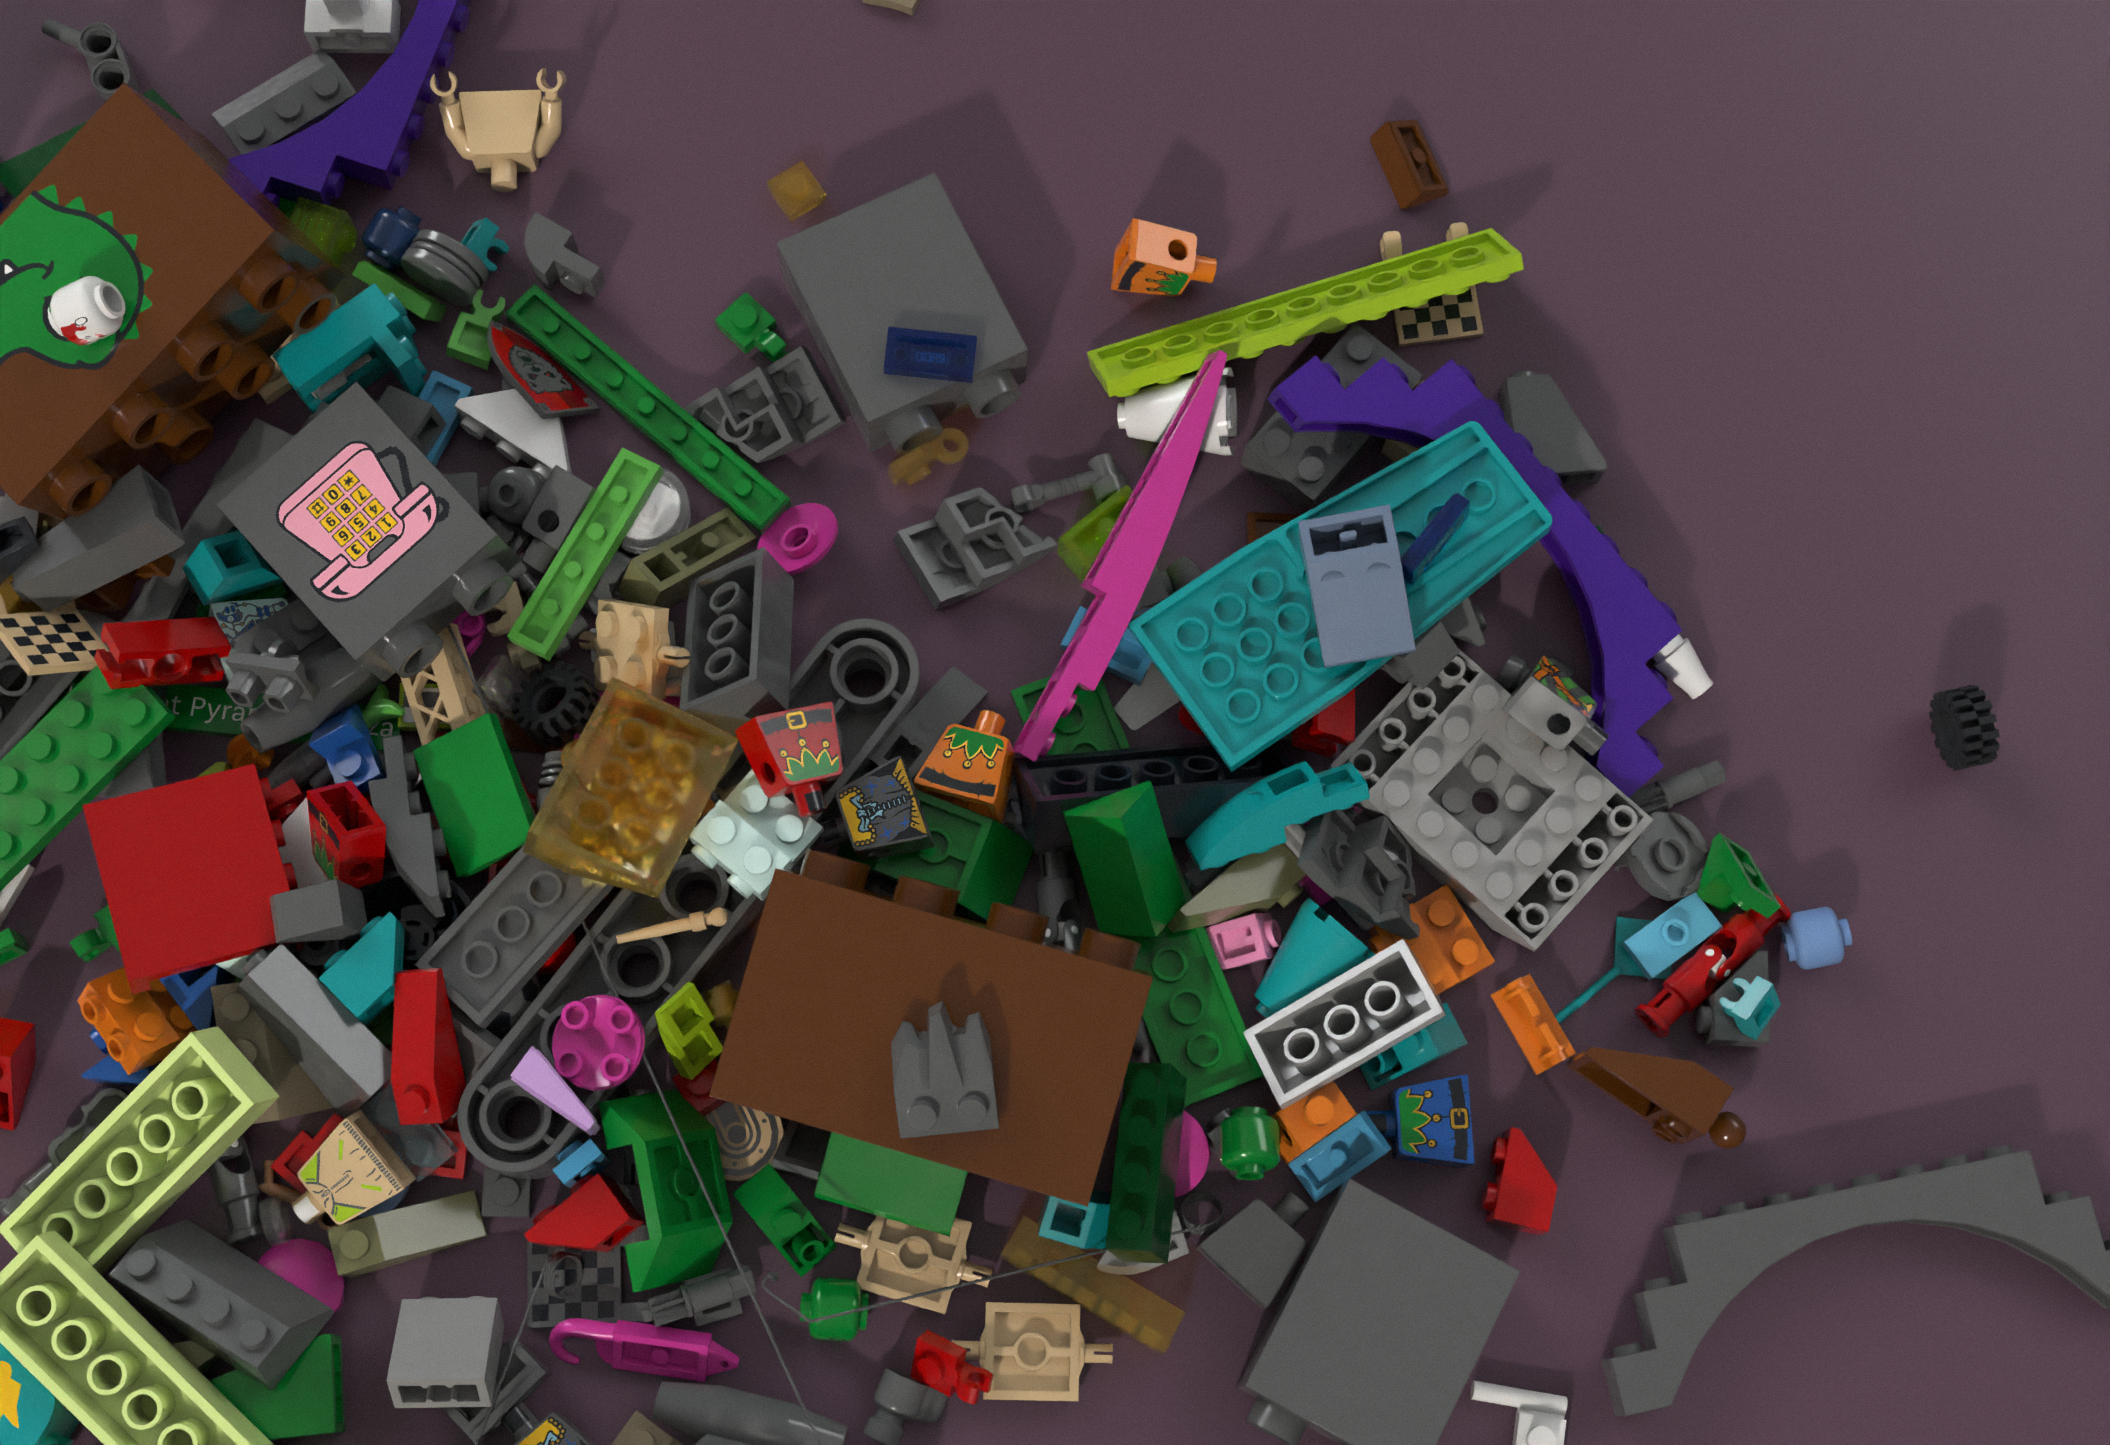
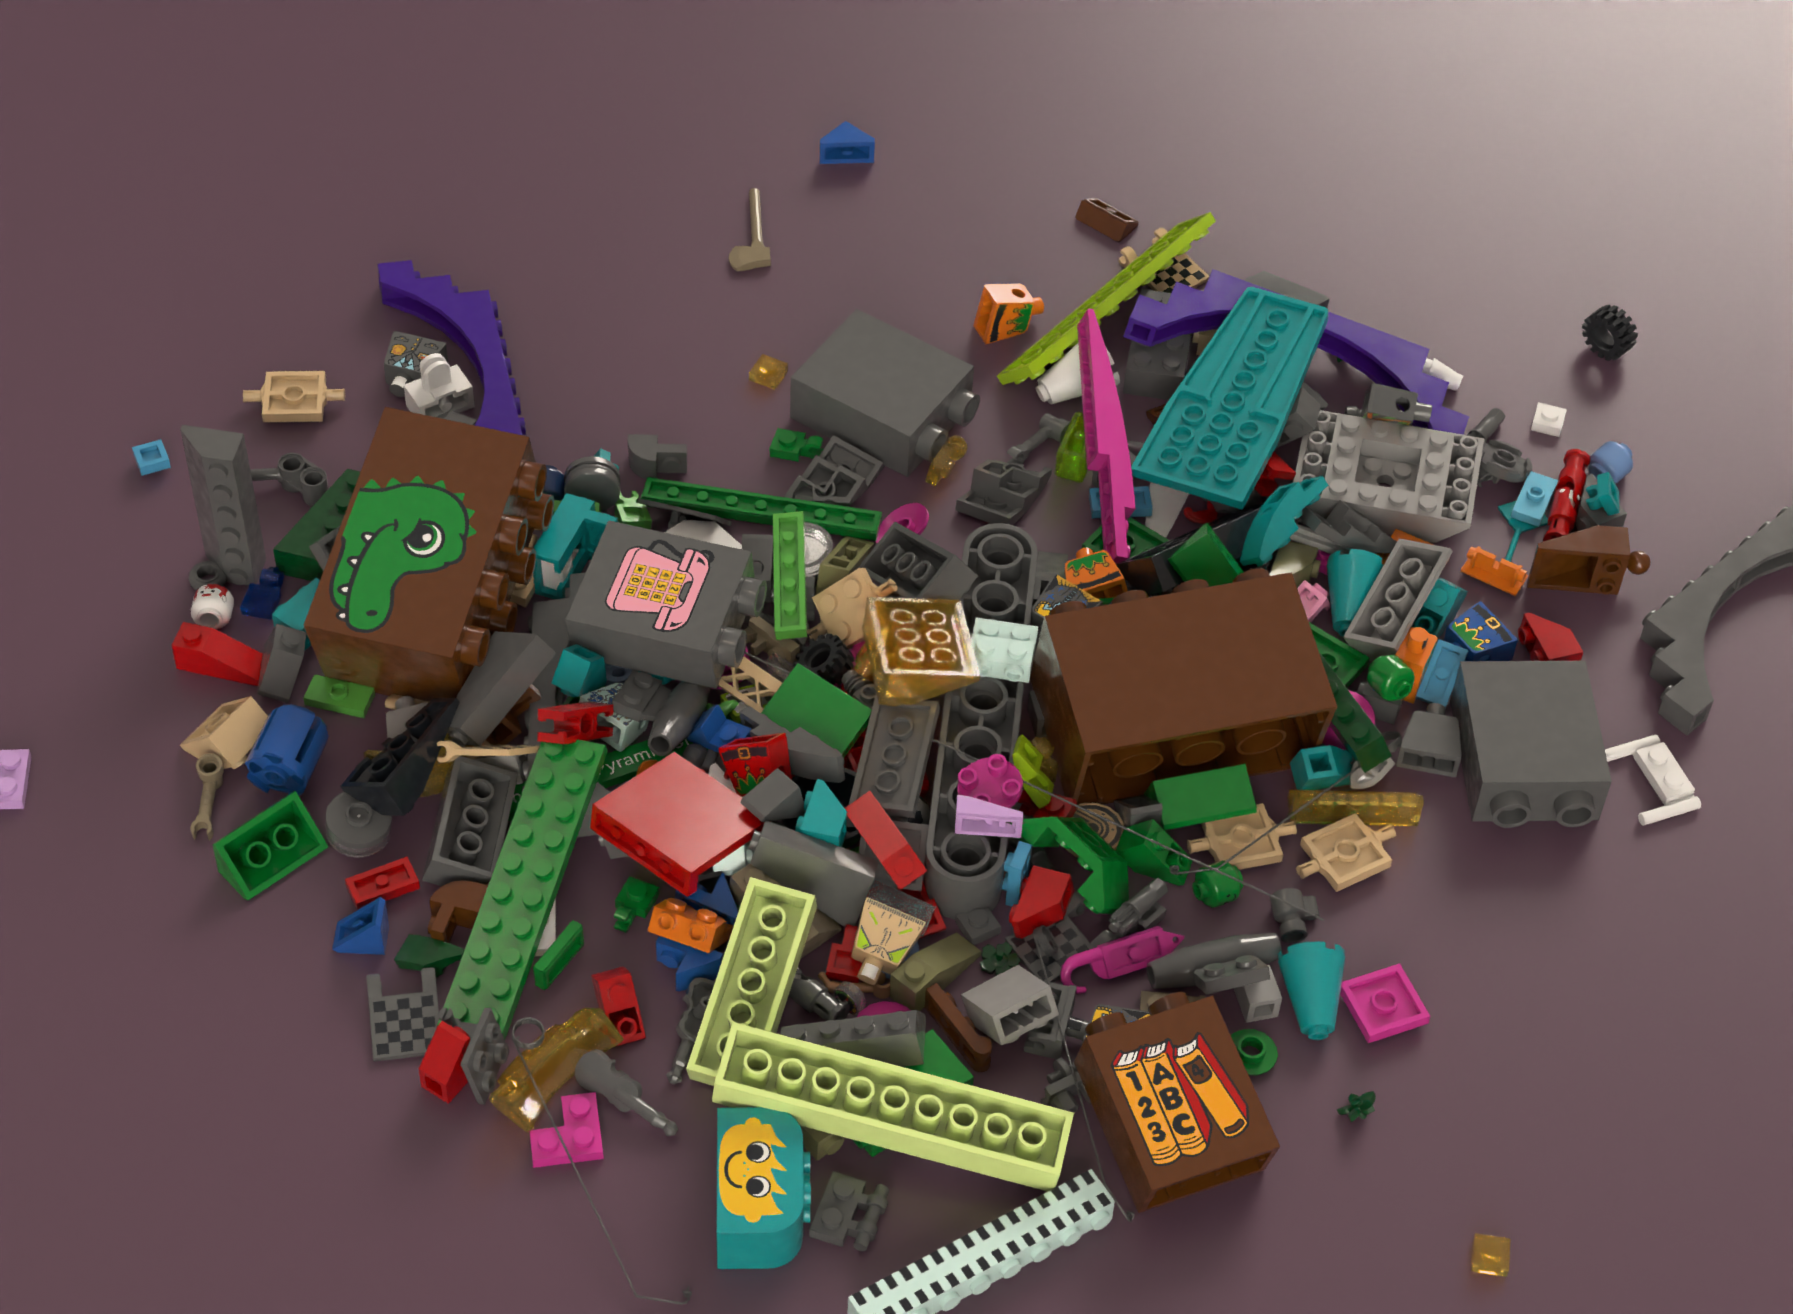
camera: 25 degrees left, 25 degrees down
white head [50,276,126,345] -> none
dark grey hips [225,639,320,713] -> none
tan torso [430,68,567,192] -> none
tan piece [616,907,729,944] -> none
red torso [735,701,843,818] -> none
clear blue tile [883,327,977,383] -> none
dark grey plate [891,1001,999,1139] -> none
red plate [910,1329,993,1405] -> none
sand blue slope [1298,505,1416,668] -> none
clear blue tile [1401,493,1470,586] -> none
green slope [1697,832,1781,919] -> none
none -> reddish brown plate [924,983,992,1072]
none -> dark green plant [979,942,1021,976]
none -> white plate [1531,402,1567,437]

